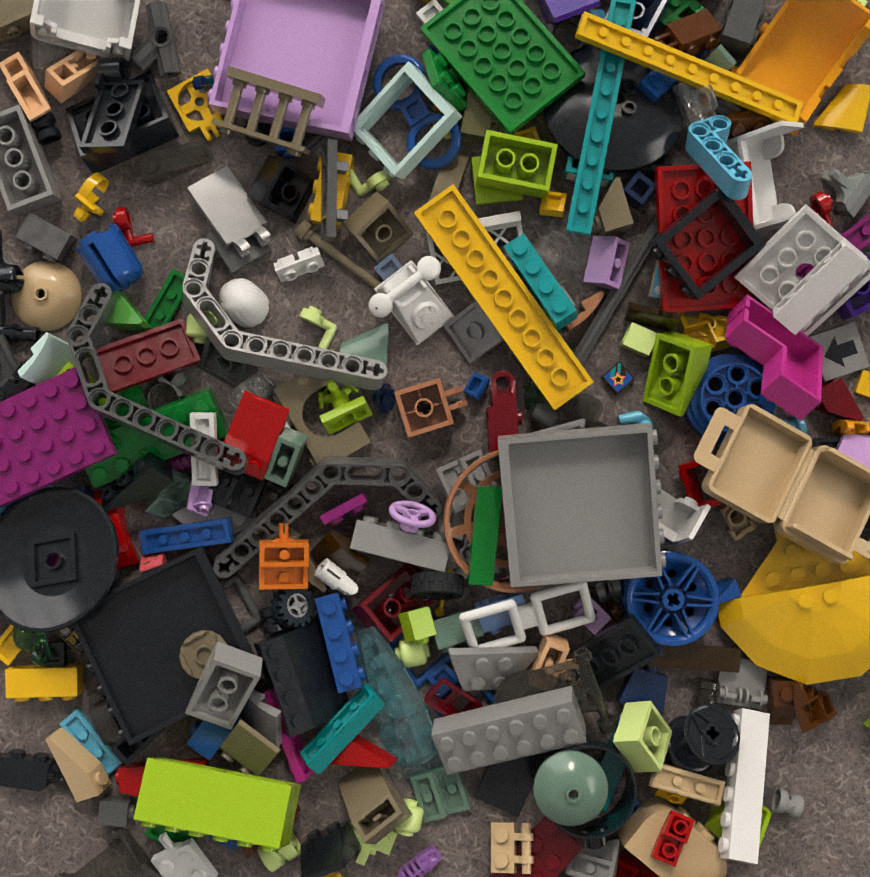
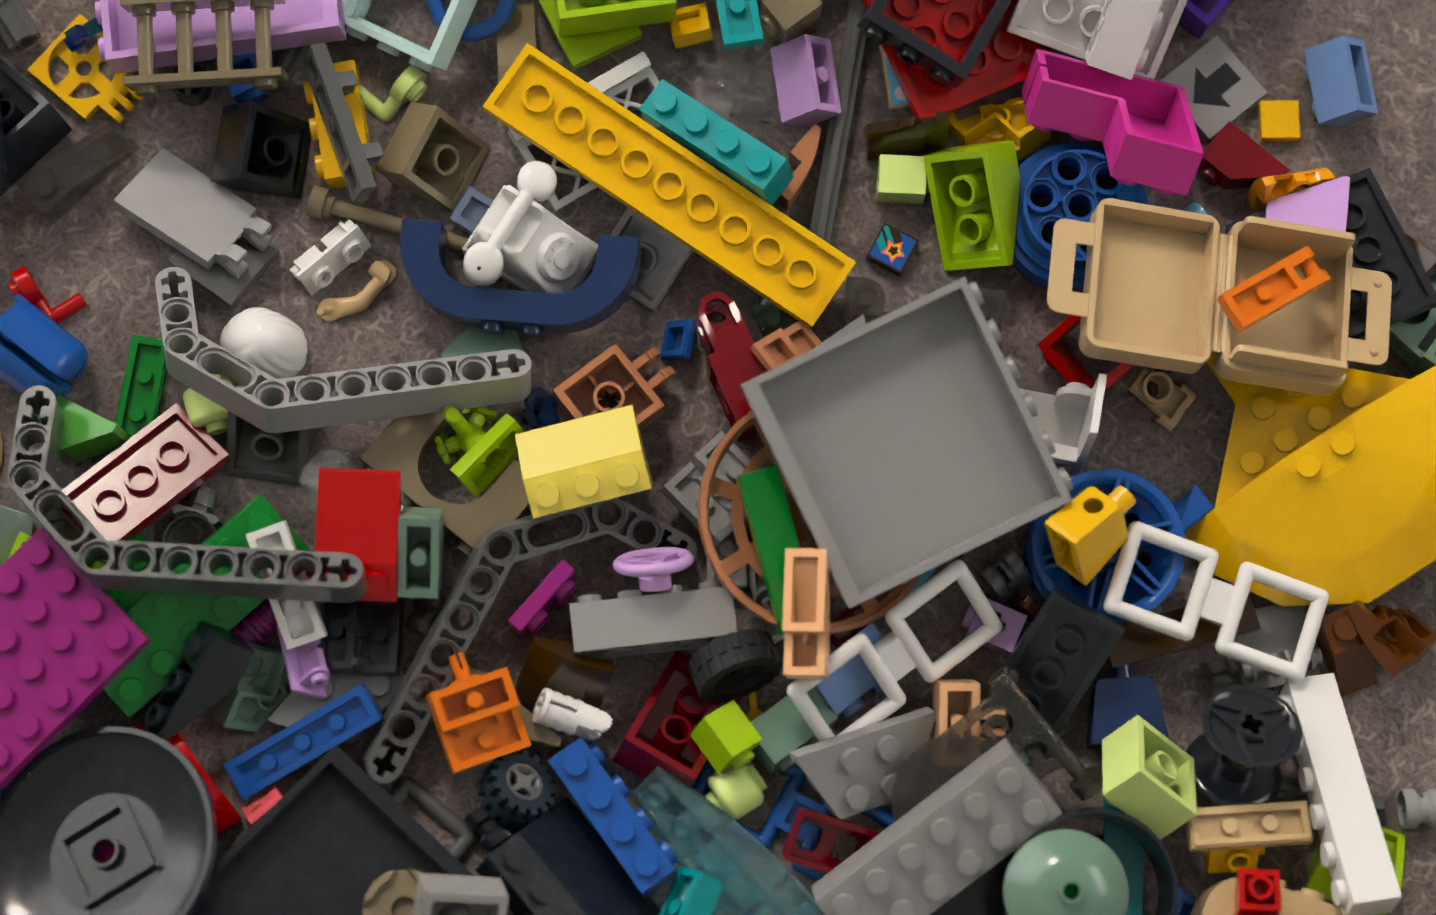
camera: 35 degrees left, 10 degrees down
yellowish green plate [299,306,337,349] -> none
none -> tan piece [316,259,397,321]
none -> dark blue arch [400,219,642,338]
none -> light yellow slope [515,404,653,518]
none -> nougat slope [750,320,822,371]
none -> light nougat slope [782,548,830,680]
none -> yellow torso [1045,485,1136,586]
none -> white bar [1103,521,1329,681]
none -> orange plate [1217,246,1332,333]

